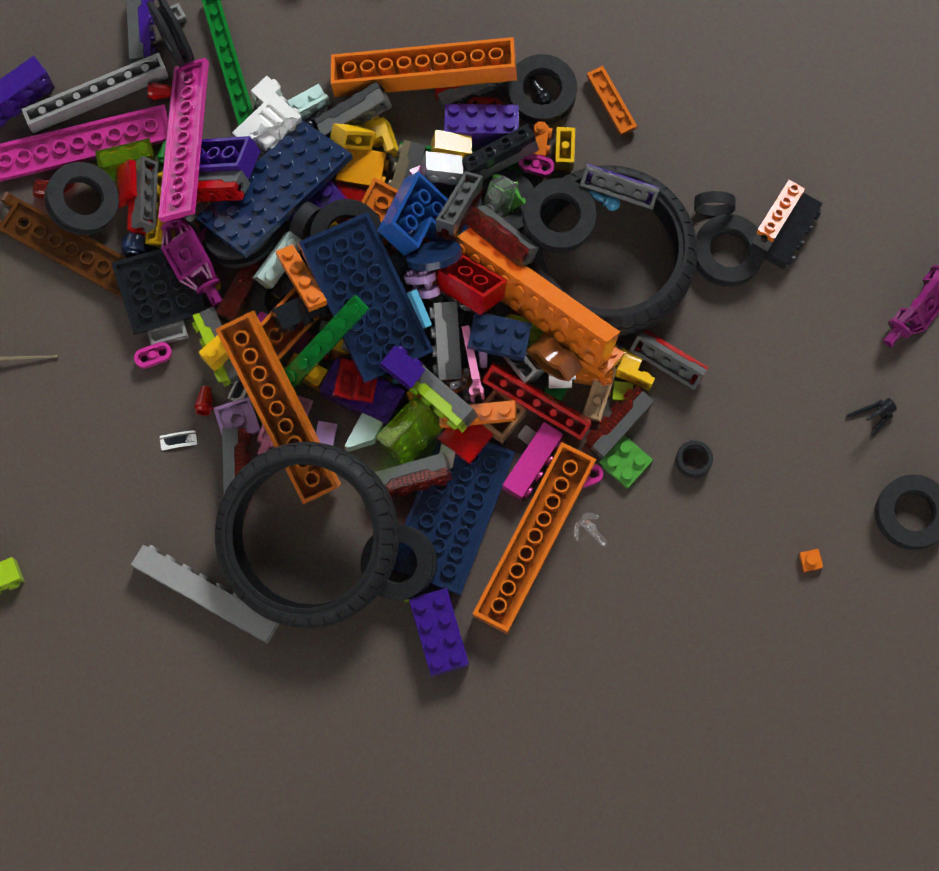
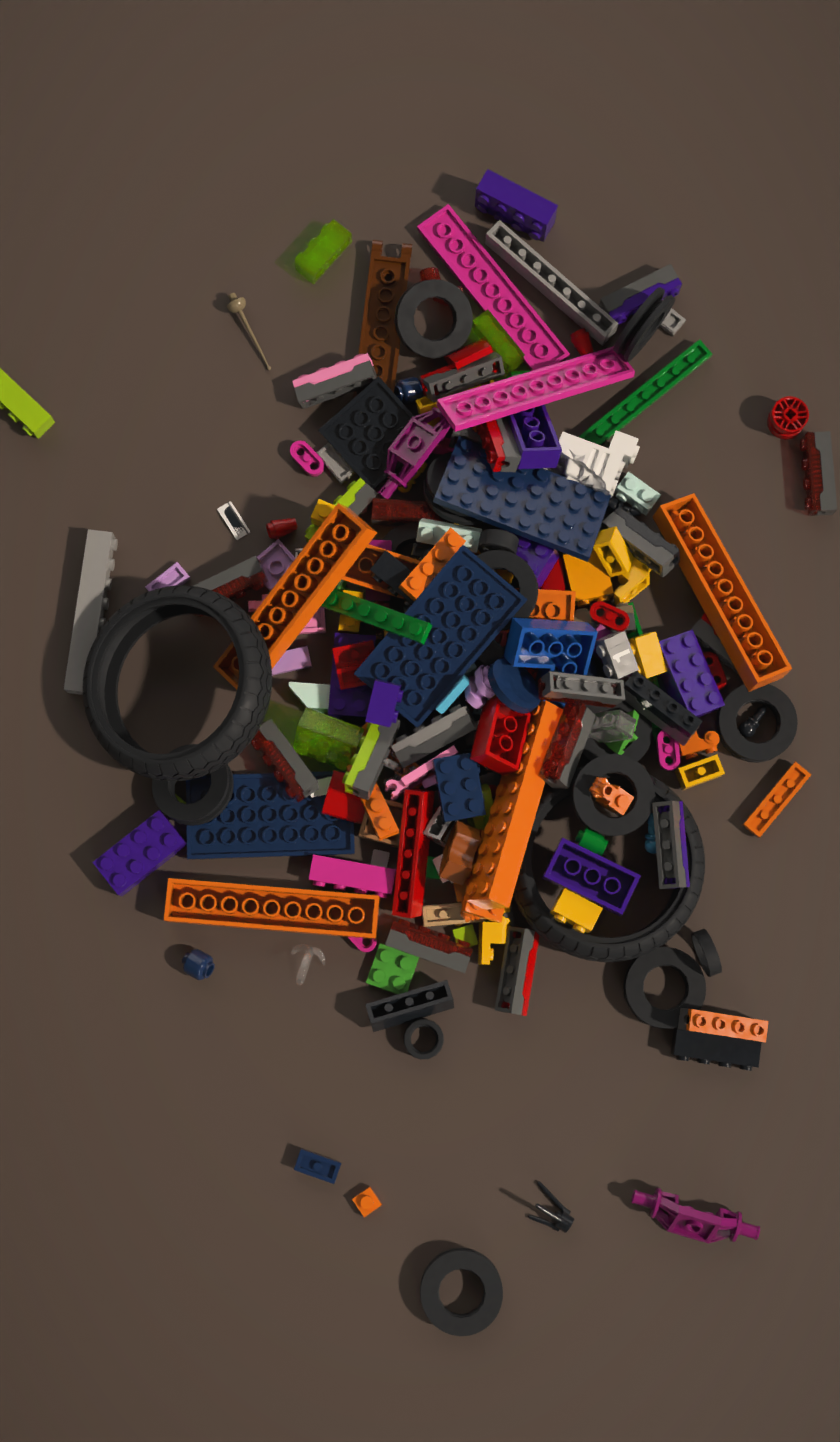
camera: 65 degrees right, 5 degrees up
none -> lavender tile [145,562,191,591]
none -> dark blue head [182,949,215,980]
none -> dark grey piece [292,353,377,409]
none -> dark blue plate [294,1148,342,1184]
none -> black brick [365,980,454,1032]
none -> dark purple brick [542,837,641,916]
none -> yellow brick [550,888,603,934]
none -> green brick [575,828,608,856]
none -> orange brick [589,777,634,815]
none -> red plate [590,601,630,632]

